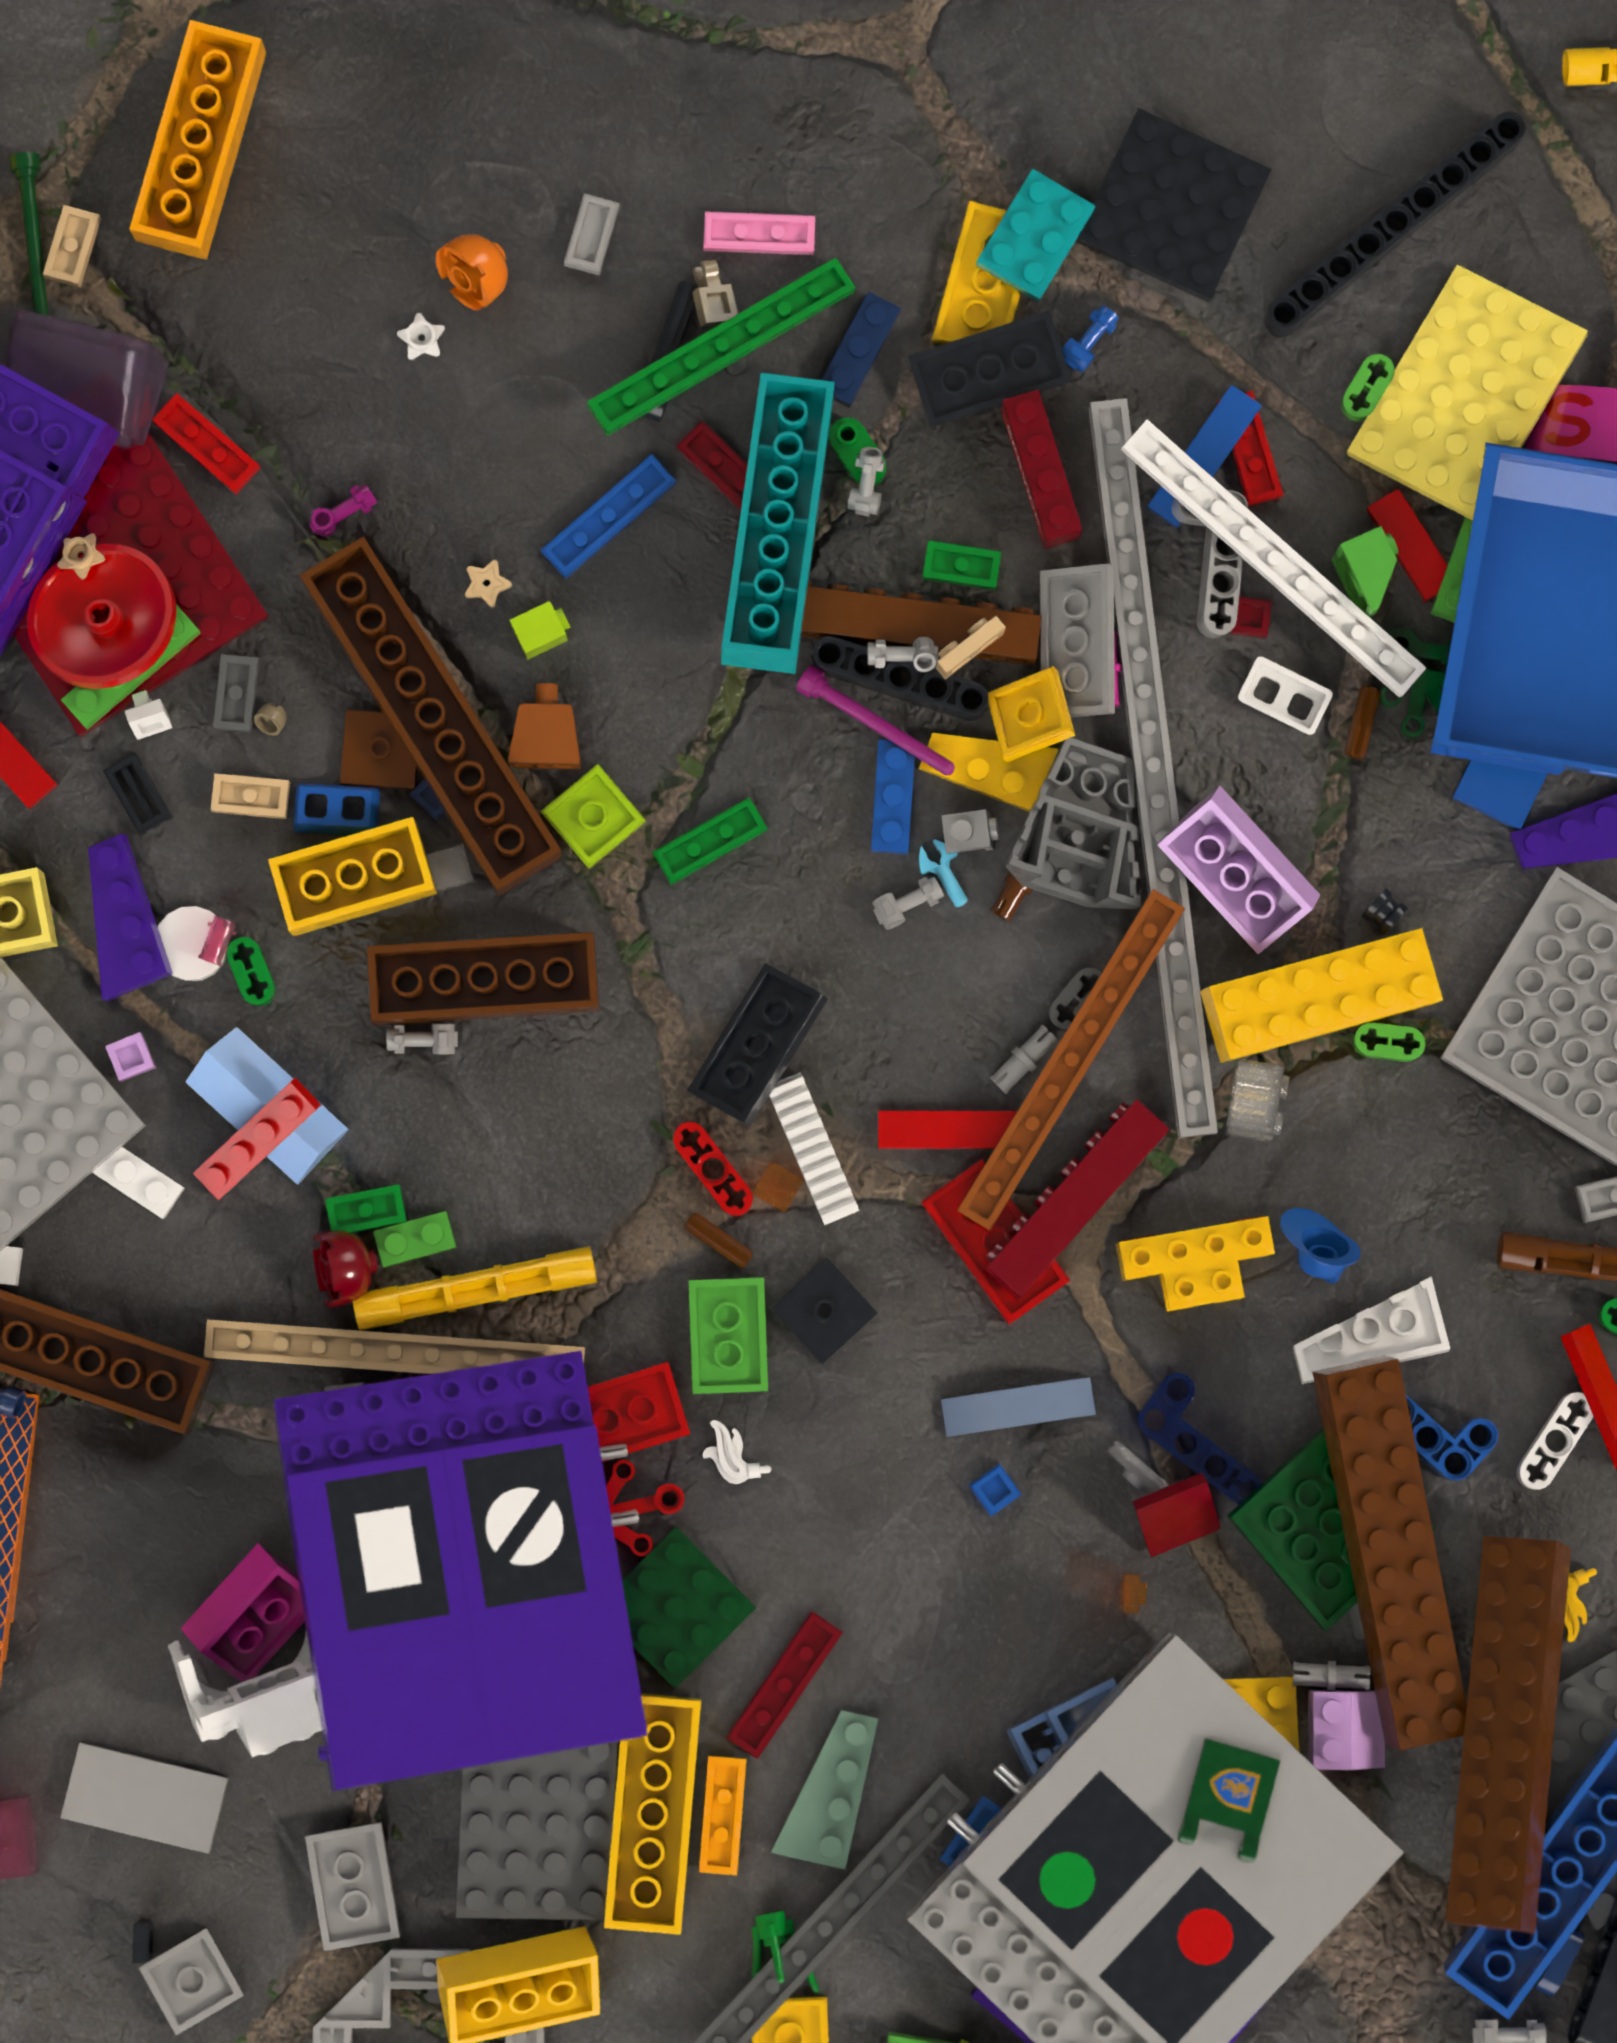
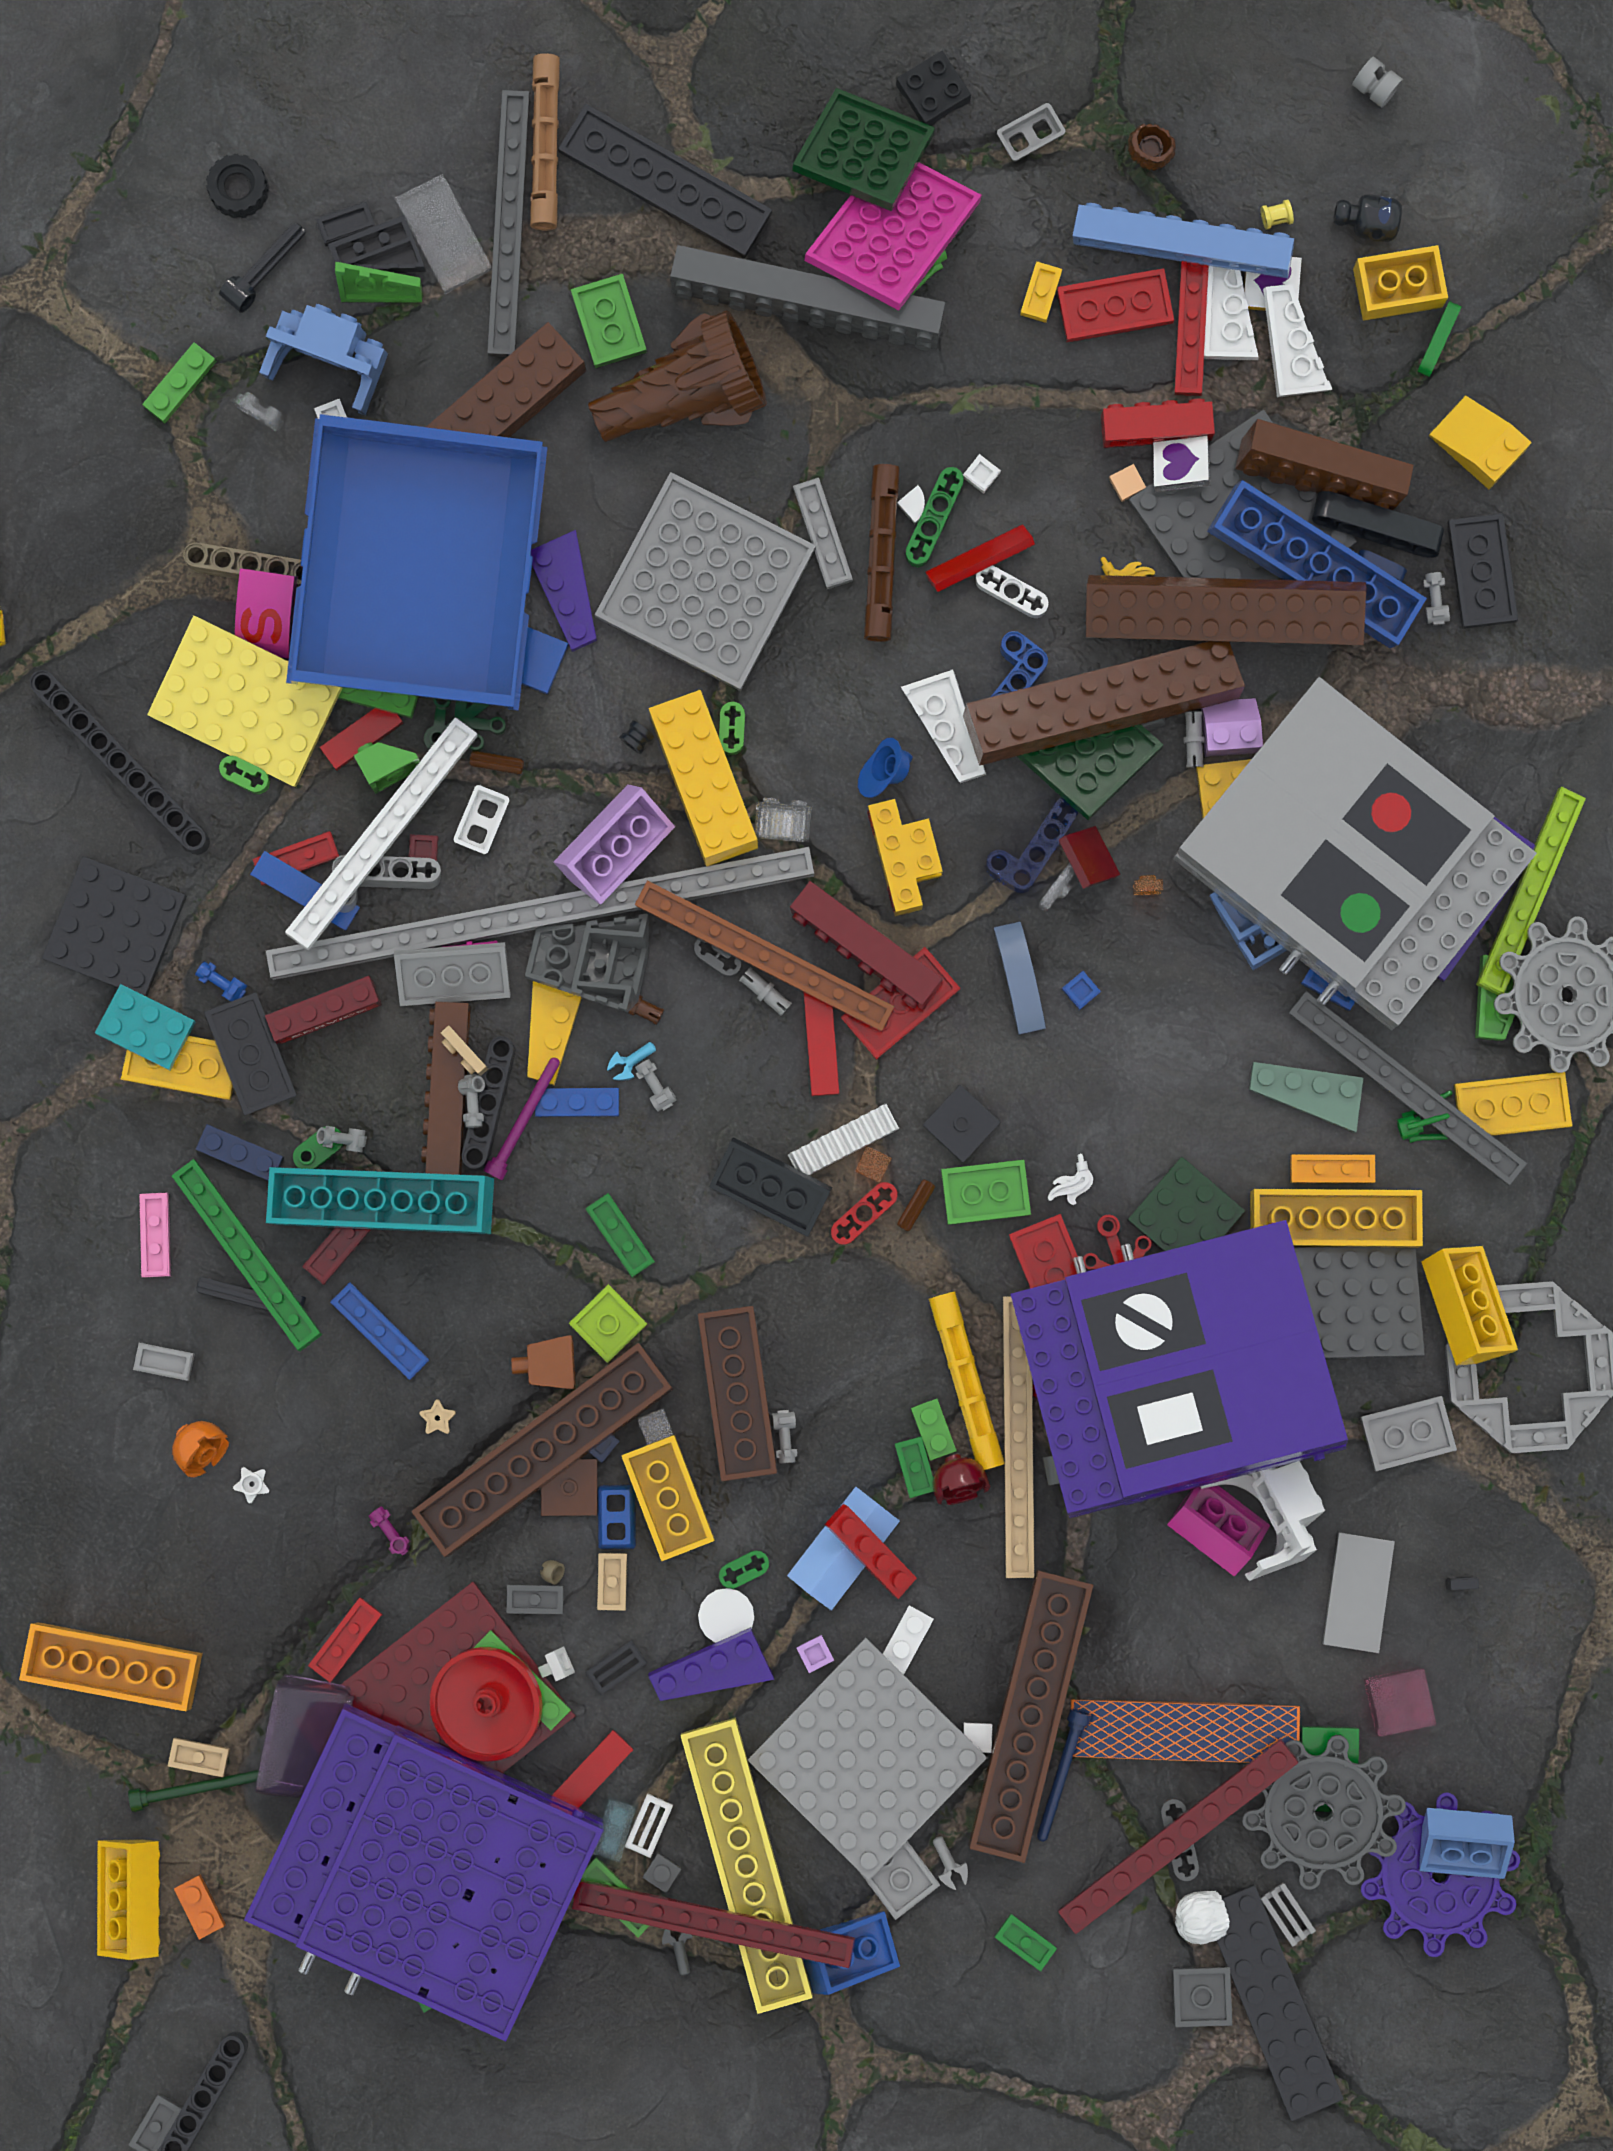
camera: 90 degrees left, 0 degrees up
tan plate [57,533,105,579] -> none
light grey plate [139,1928,244,2035] -> none
clear pink pin [198,916,237,966] -> none
lime brick [510,601,570,660] -> none
dark tan plate [692,260,738,328] -> none
dark red tile [726,1611,843,1760] -> none
green plate [922,540,1001,591] -> none
light grey bracket [941,809,1000,854] -> none
yellow tile [988,666,1075,762] -> none
dark green flag [1177,1738,1281,1863] -> none

